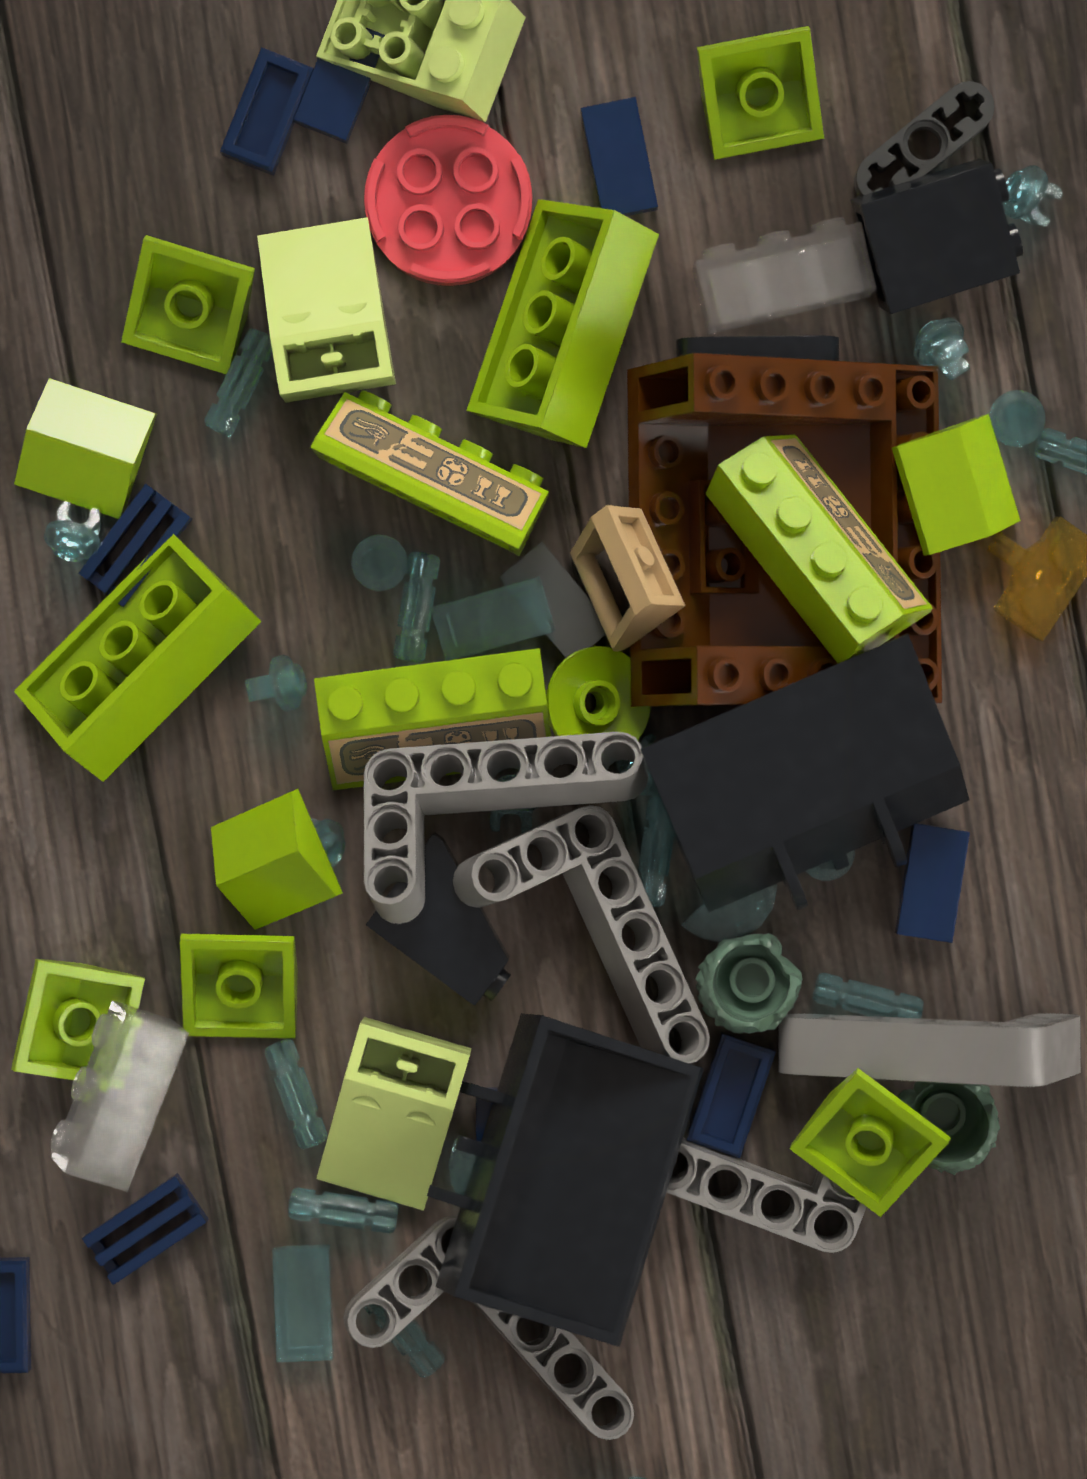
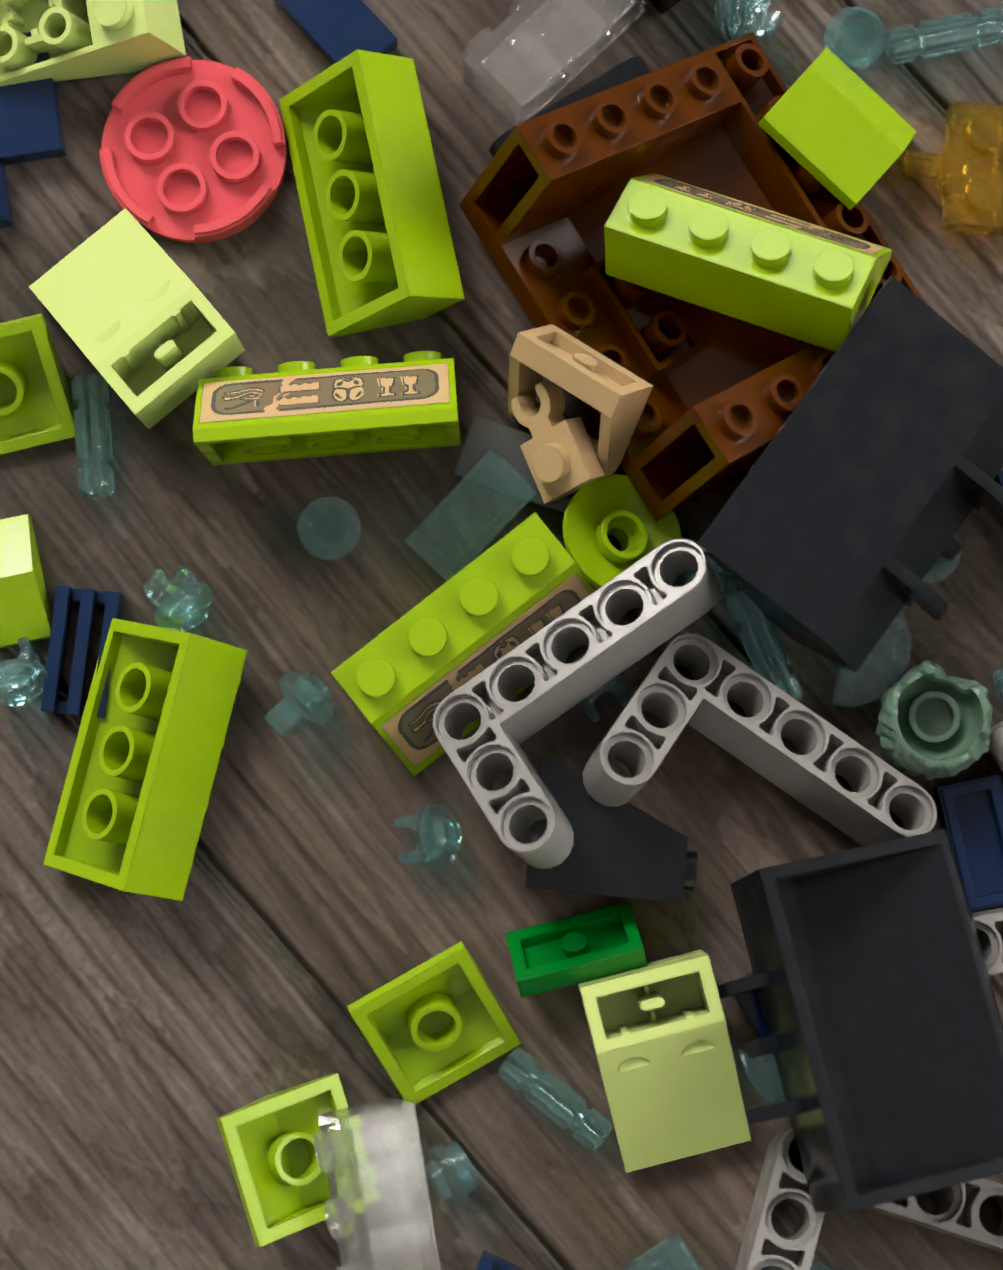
camera: 30 degrees left, 5 degrees down
lime slope [211,789,343,930] -> none
clear light blue axle [288,1187,399,1234] -> none
clear light blue axle [393,552,440,662] -> none
none -> clear light blue plate [143,566,214,632]
none -> clear light blue plate [424,1141,480,1207]
none -> green plate [505,902,647,998]
none -> tan plate [511,381,605,504]

